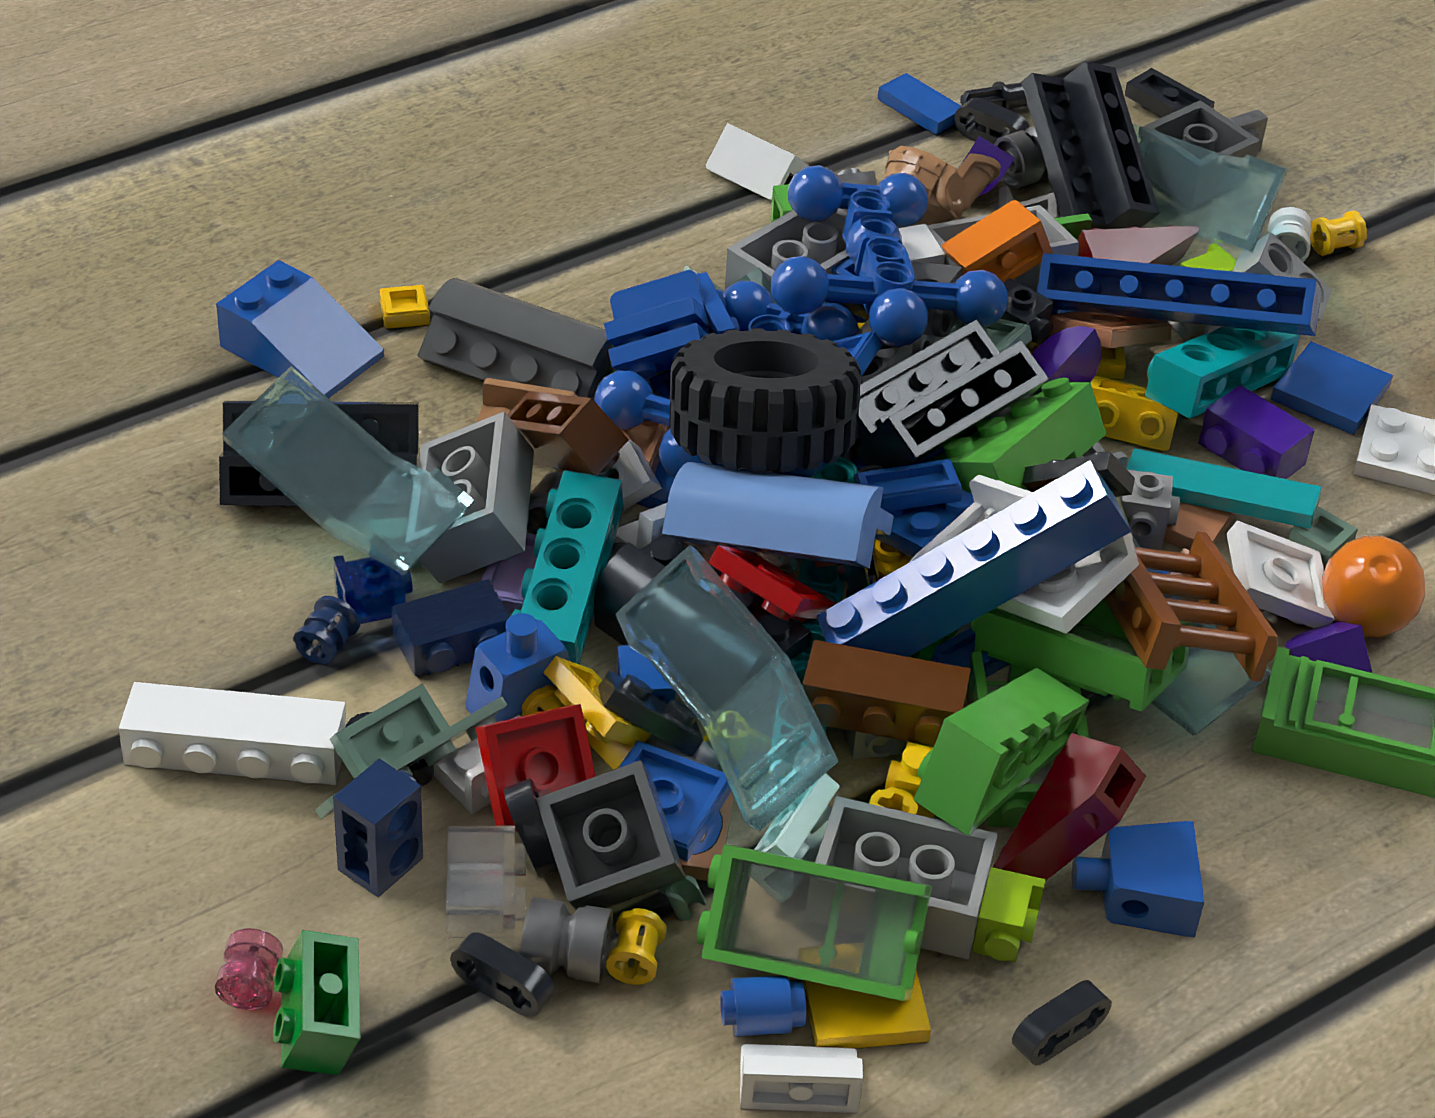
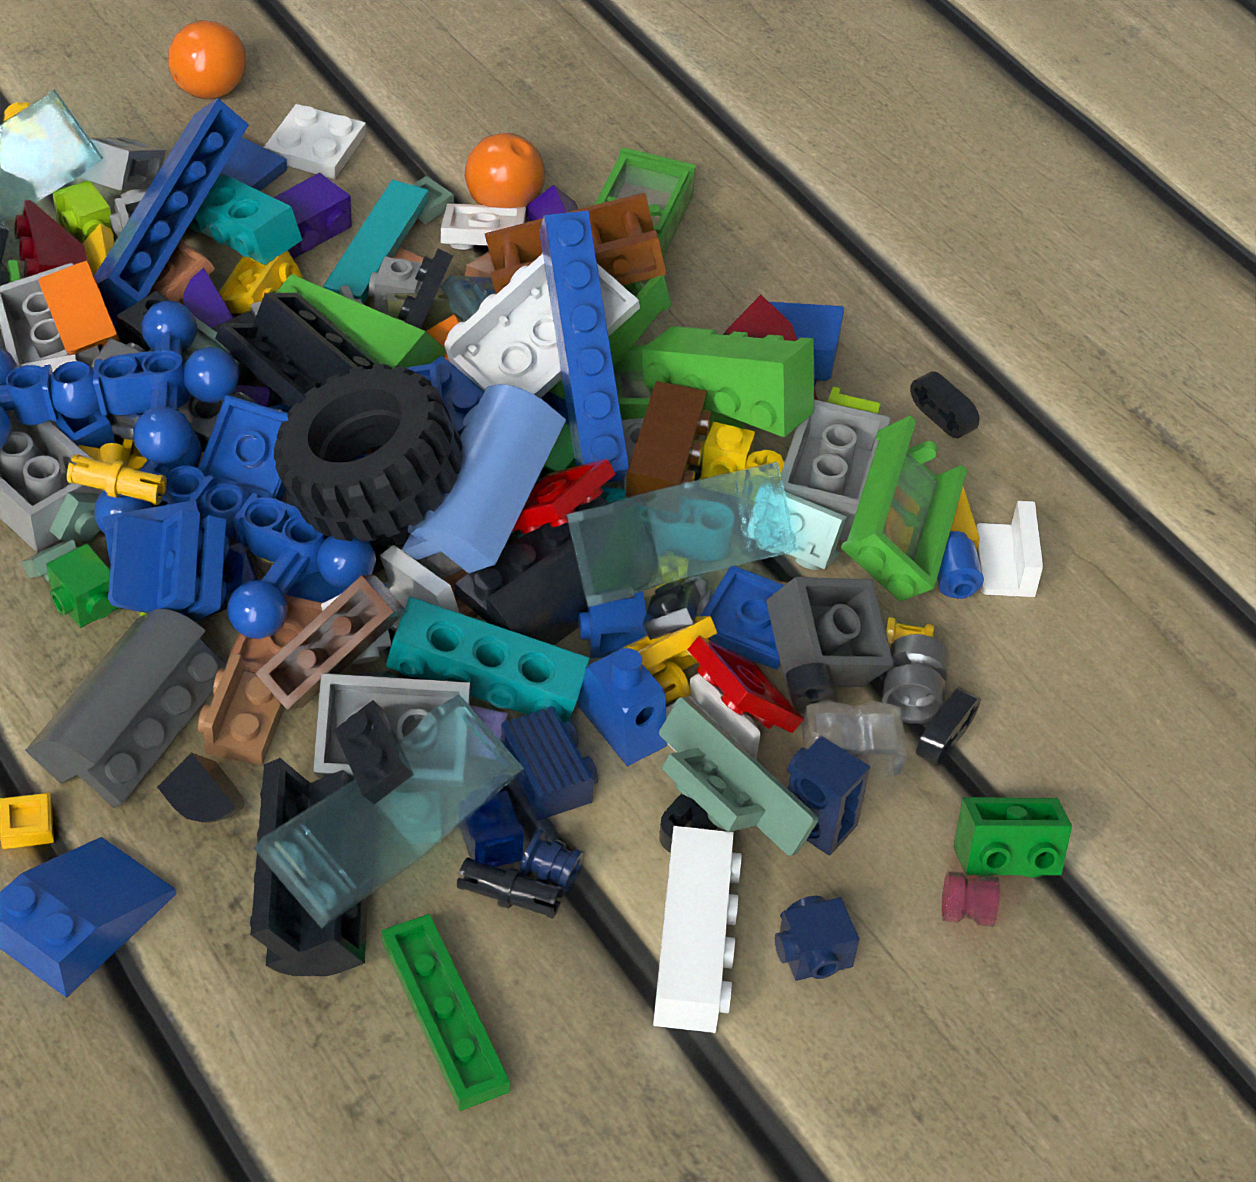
camera: 90 degrees left, 5 degrees up
none -> yellow pin [67,454,167,505]
none -> black brick [157,752,244,823]
none -> black plate [334,700,414,805]
none -> green plate [381,913,510,1111]
none -> black pin [457,857,563,919]
none -> dark blue brick [774,895,859,981]

